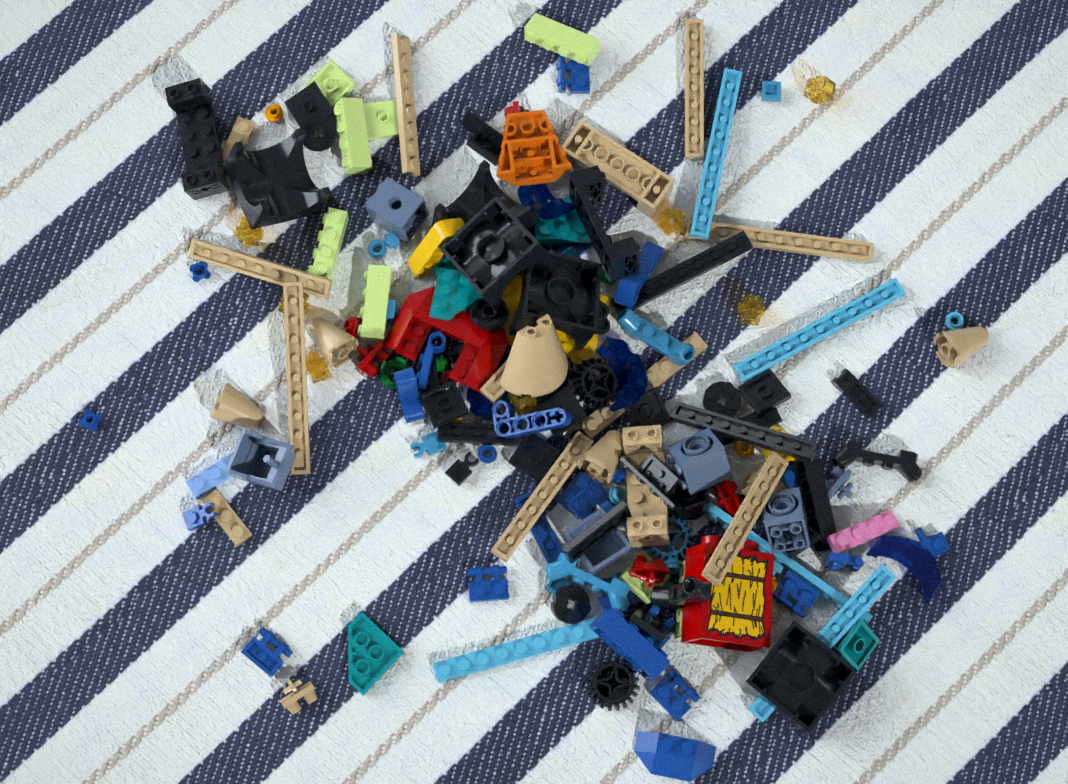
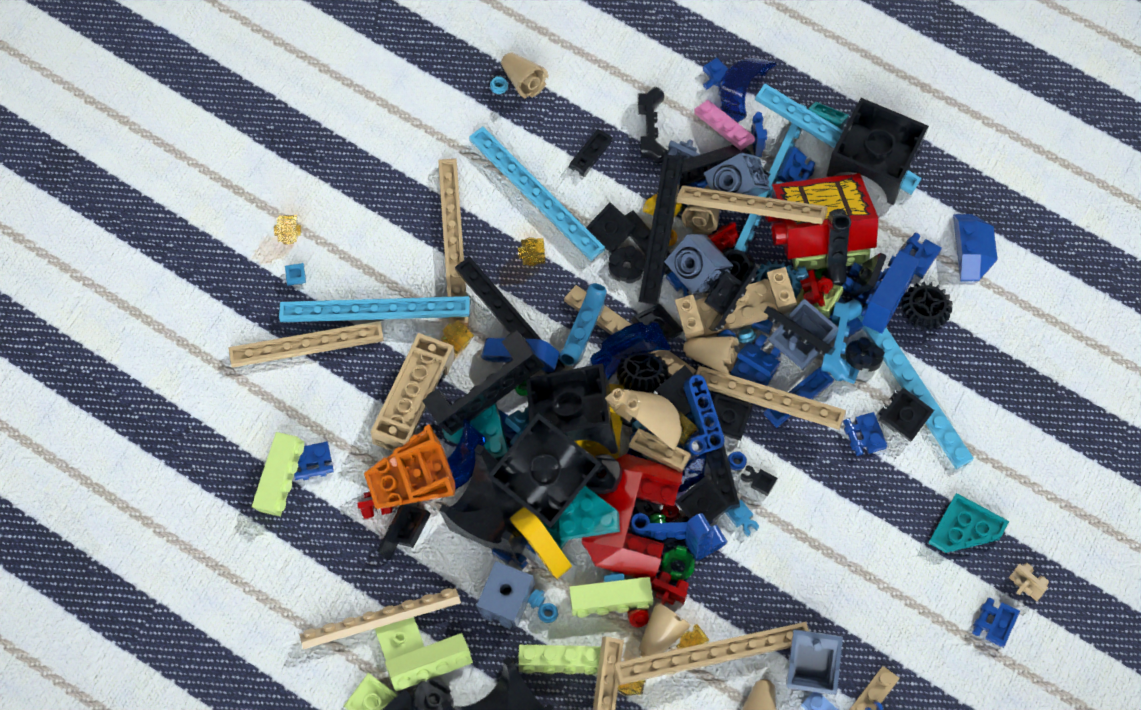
camera: 100 degrees left, 10 degrees down
none -> black plate [878,388,934,442]

